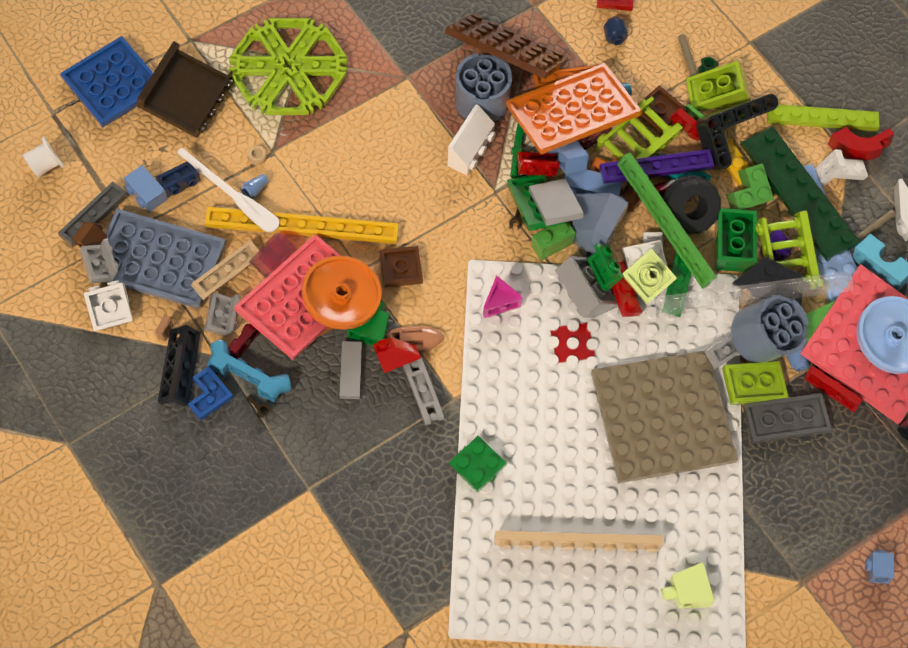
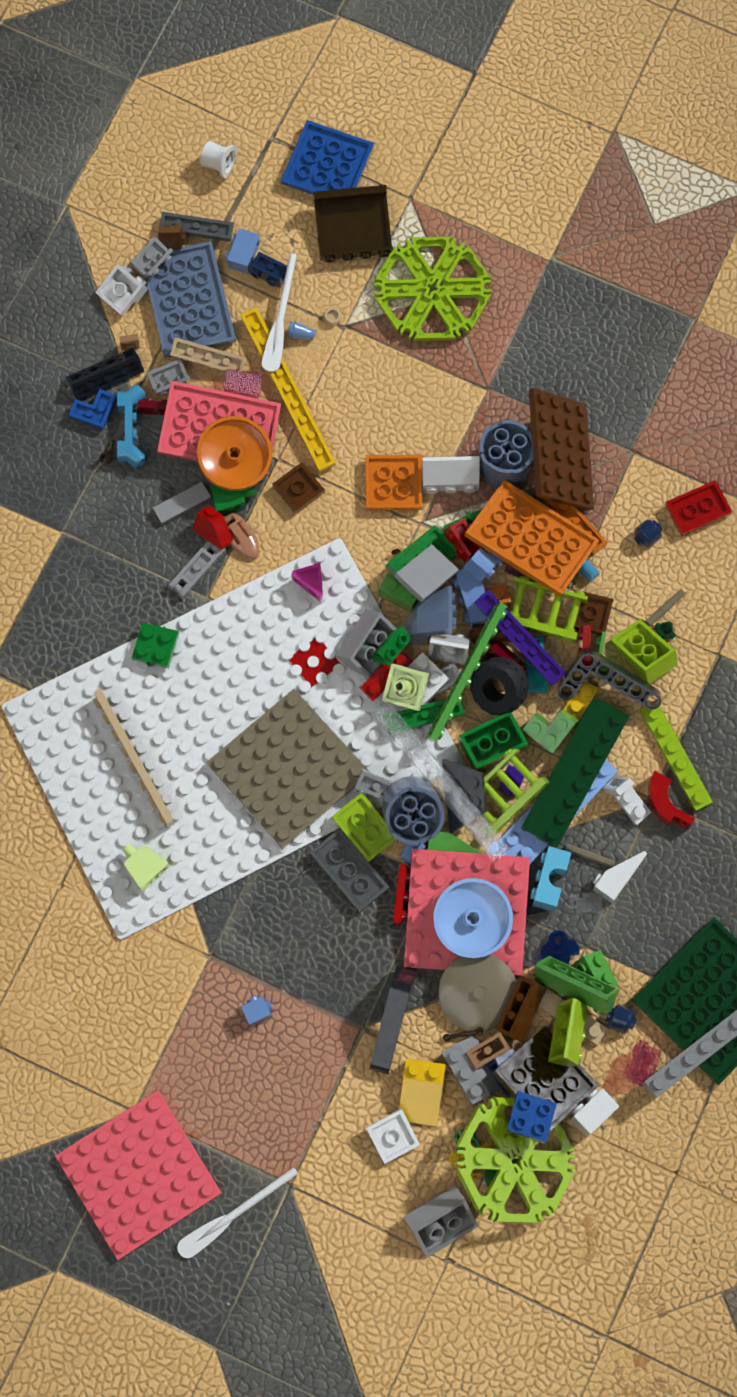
camera: 60 degrees right, 10 degrees up
none -> orange plate [365,455,422,510]
none -> white slope [428,634,470,665]

